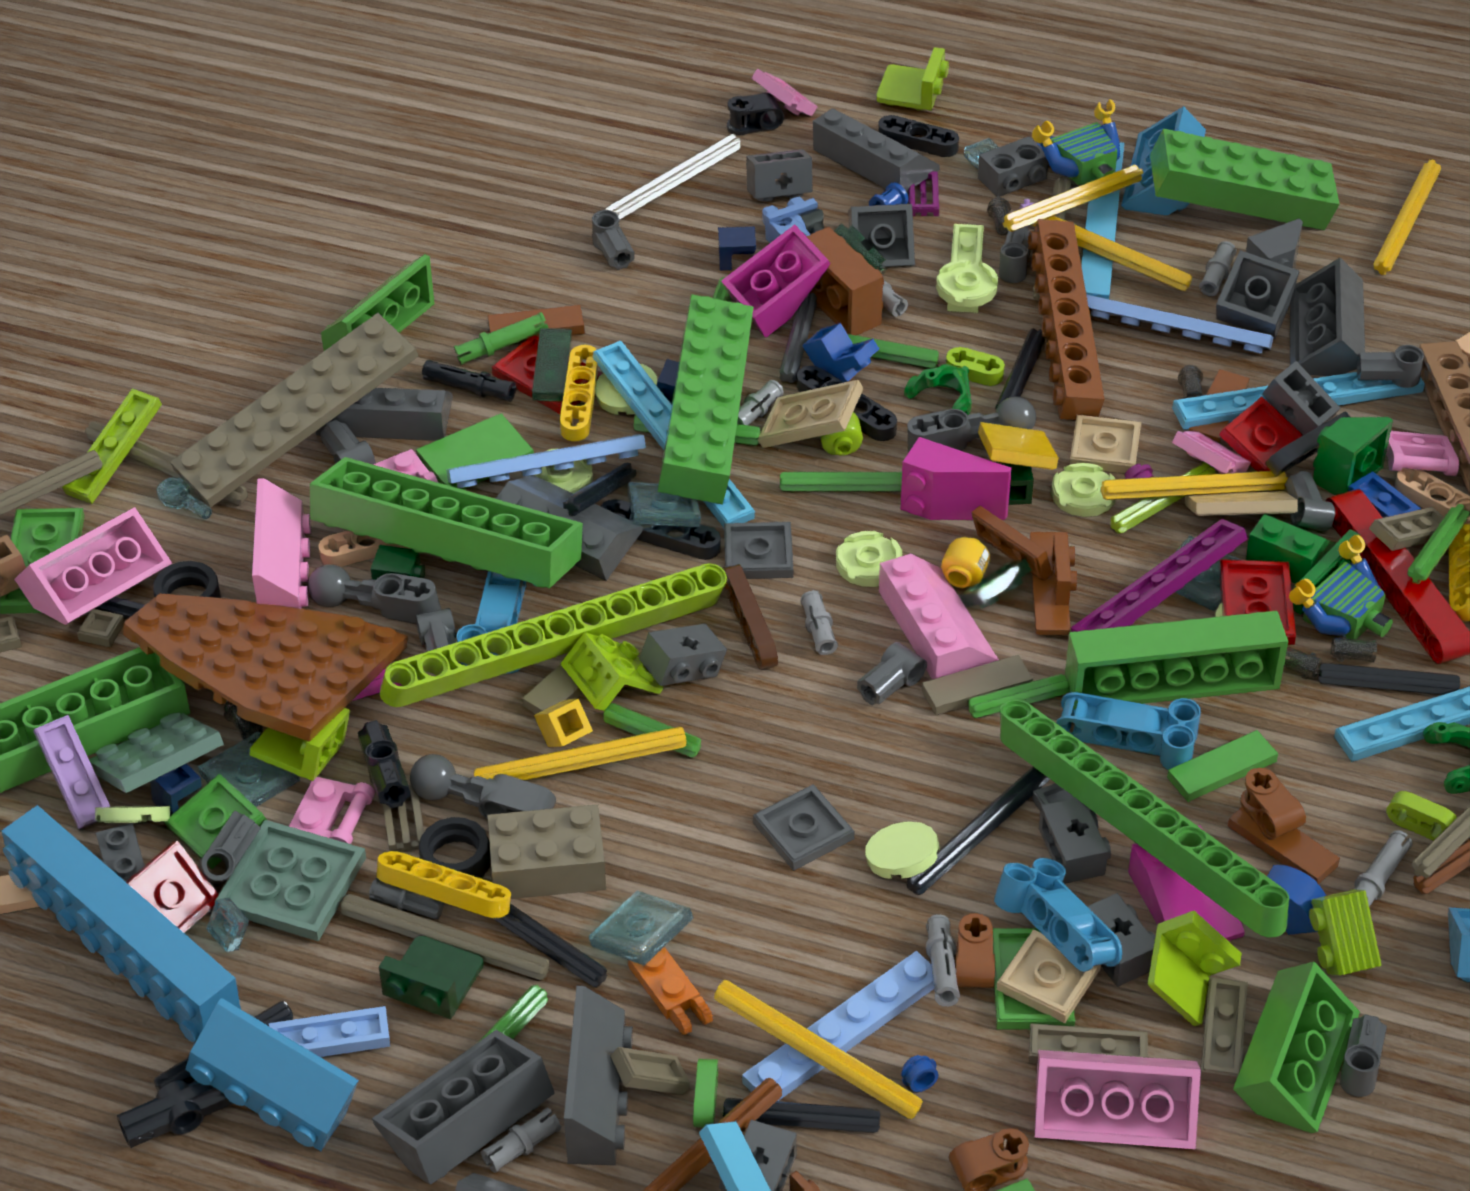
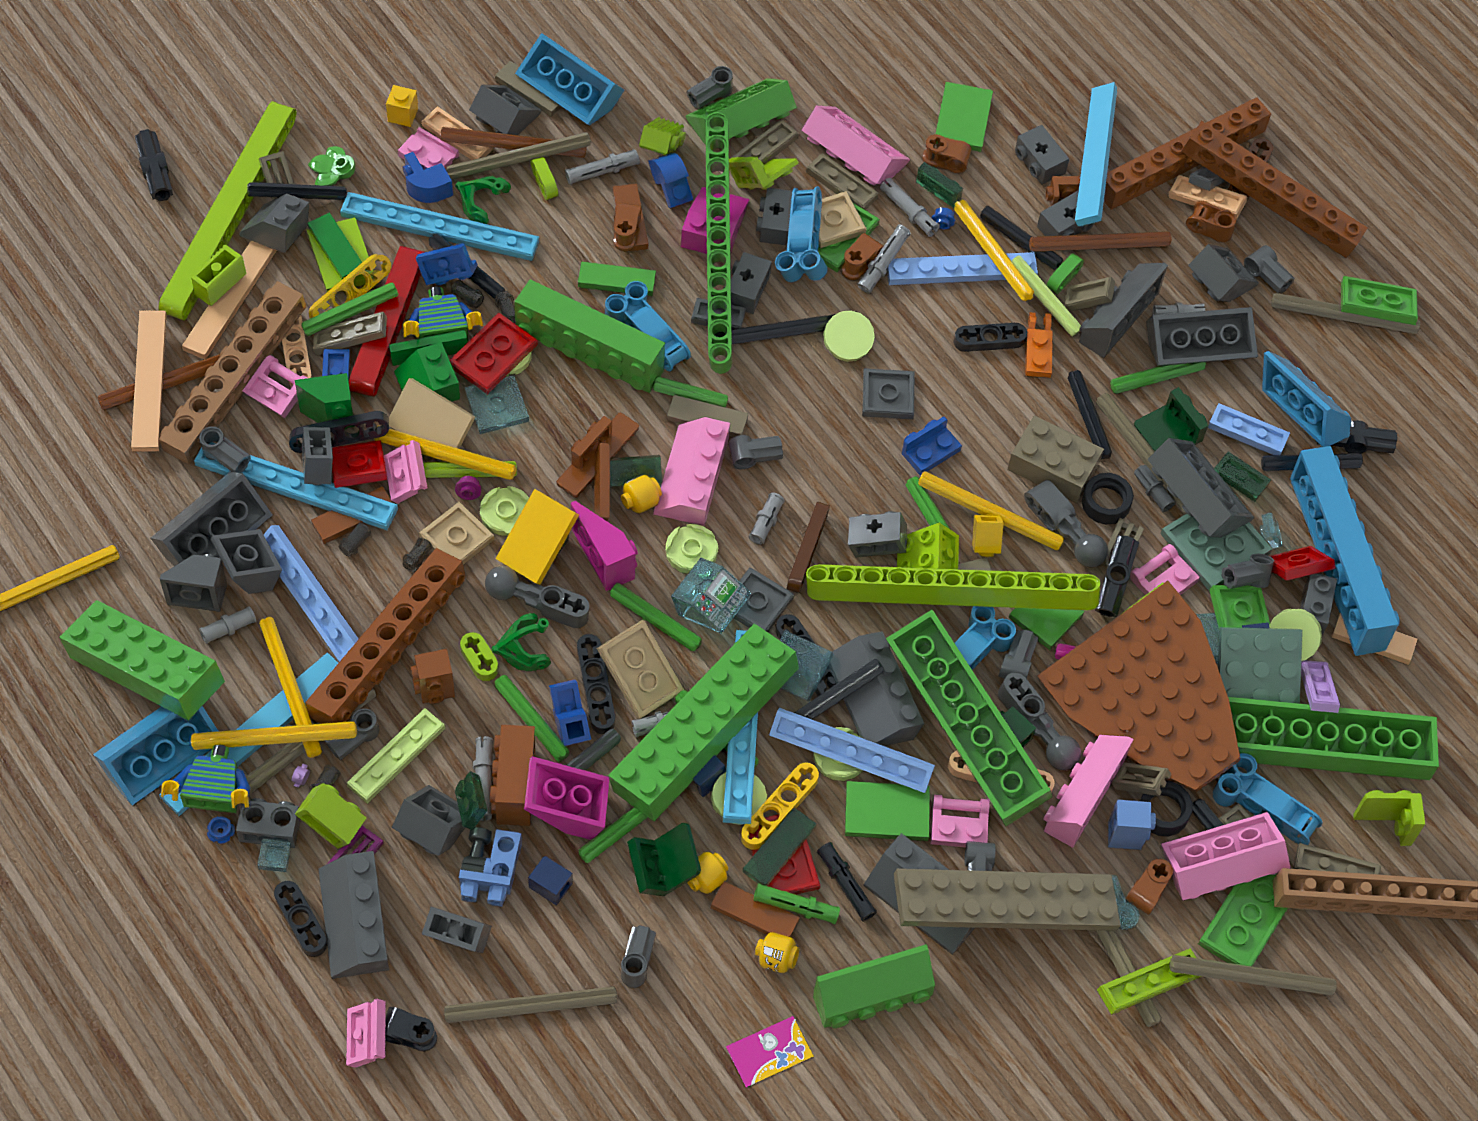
camera: 150 degrees left, 15 degrees up
yellow beam [376,851,511,918] -> none
clear light blue tile [588,891,694,966] -> none
blue bush [869,182,908,206] -> none
lime bracket [876,47,949,111] -> none
yellowish green tile [936,259,998,308] -> none
black axle [995,328,1046,409] -> none
magenta plate [1071,519,1247,632] -> none
dark grey piece [1285,471,1335,532] -> none
none -> lime brick [295,783,366,849]
none -> clear smoke pin [402,538,432,572]
none -> dark orange brick [410,649,455,704]
none -> blue bracket [416,243,478,285]
none -> dark green bracket [627,823,701,897]
none -> clear light blue slope [671,558,751,634]
none -> yellow head [687,852,729,894]
none -> sticker [726,1016,814,1087]
none -> yellow head [755,932,800,973]
none -> light grey pin [880,178,940,237]
none -> blue bracket [902,416,962,476]
none -> clear green plate [916,162,963,208]
none -> black beam [954,322,1027,352]
none -> bright green tile [1009,608,1084,650]
none -> yellowish green axle [1012,255,1081,336]
none -> medium blue brick [1108,800,1156,850]
none -> dark tan tile [1111,762,1172,796]
none -> dark orange piece [1125,859,1173,915]
none -> dark grey slope [1147,438,1254,538]
none -> dark azure piece [1212,753,1323,845]
none -> clear green plate [1214,451,1271,502]

